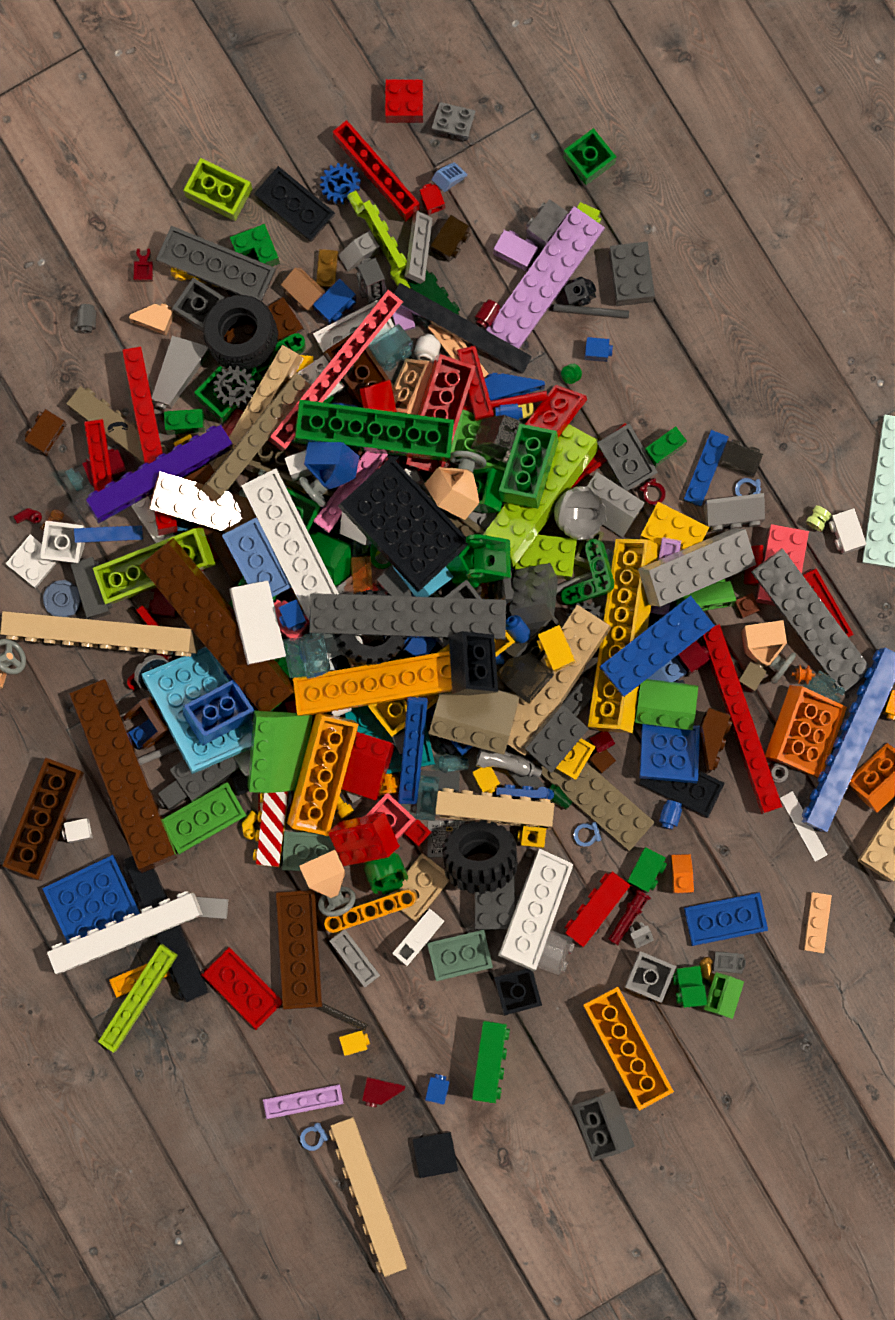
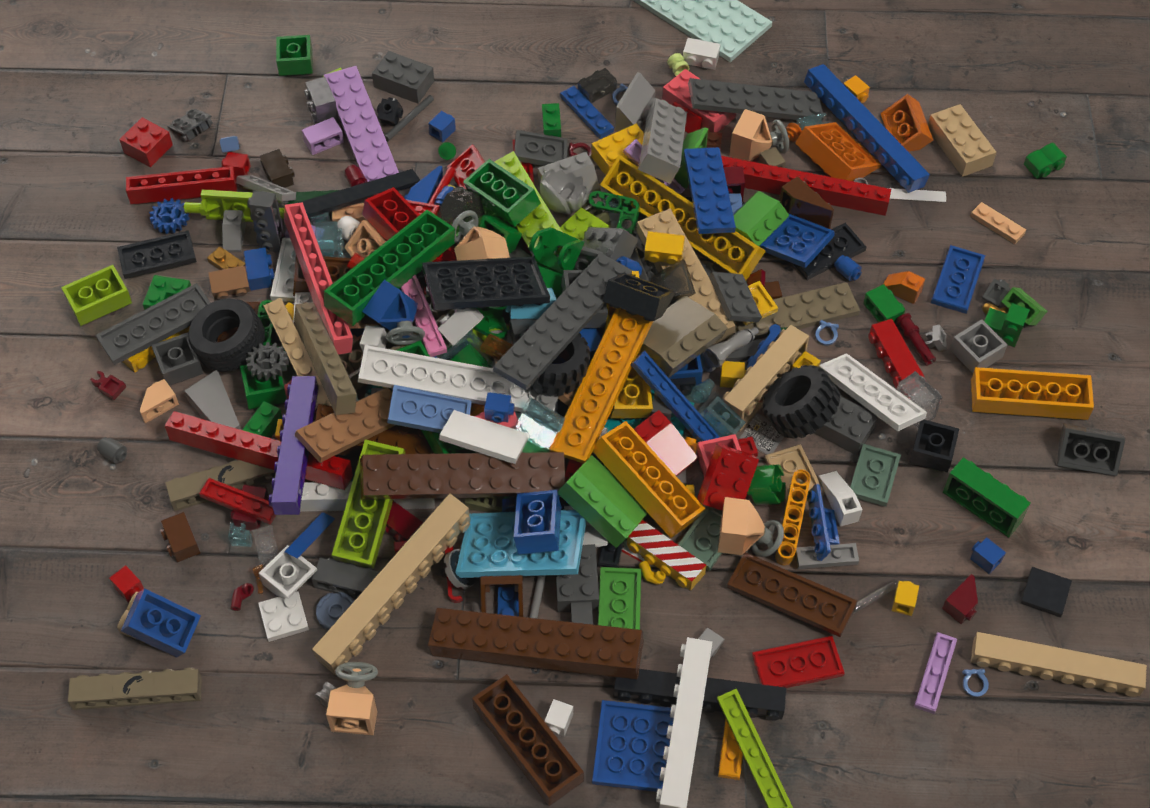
camera: 60 degrees left, 25 degrees down
none -> blue bracket [807,484,840,561]

